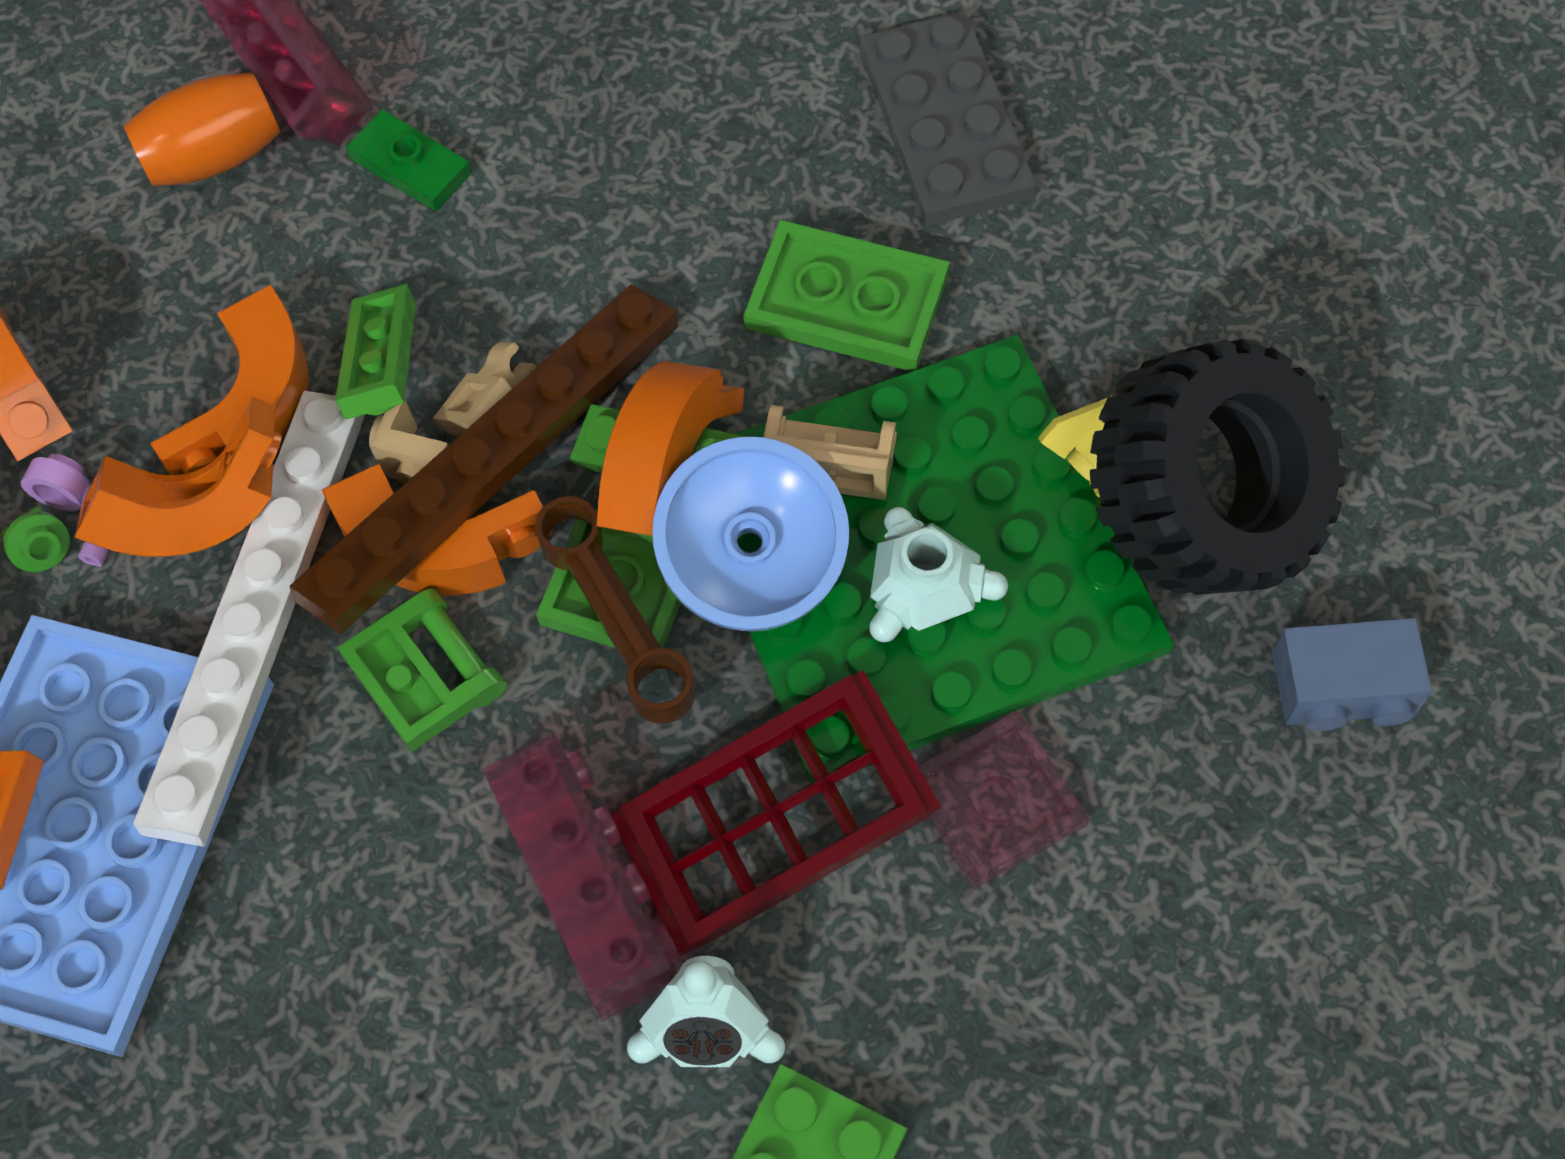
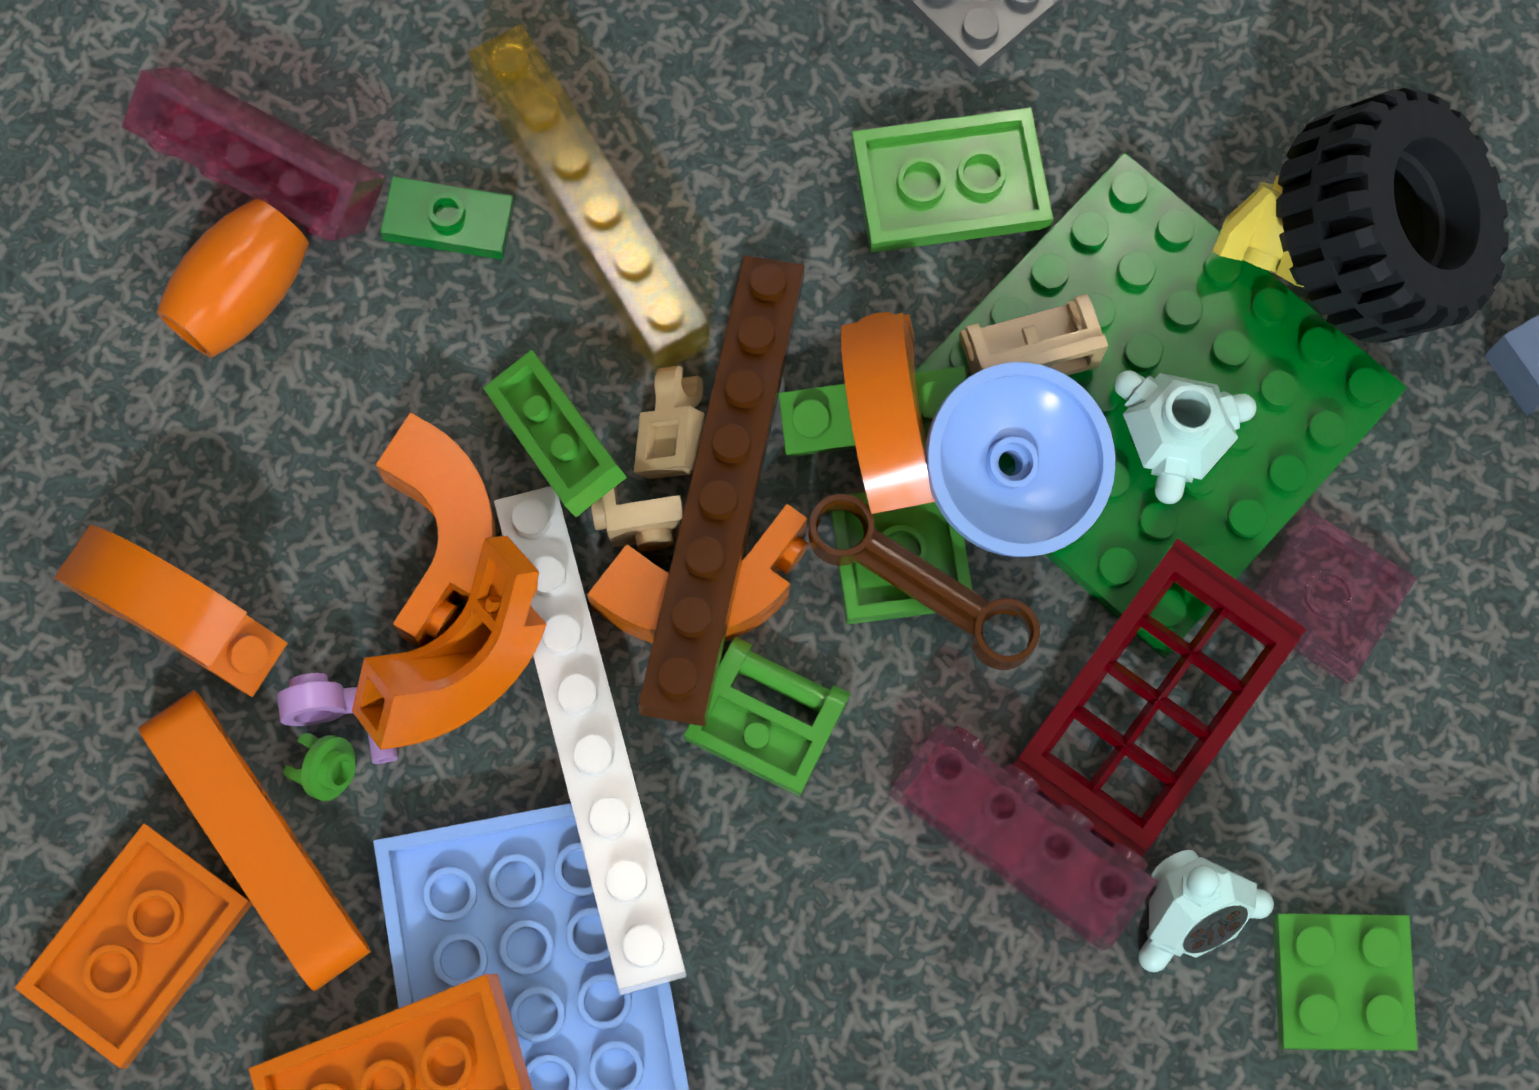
camera: 35 degrees left, 10 degrees up
none -> clear yellow brick [468,23,709,375]

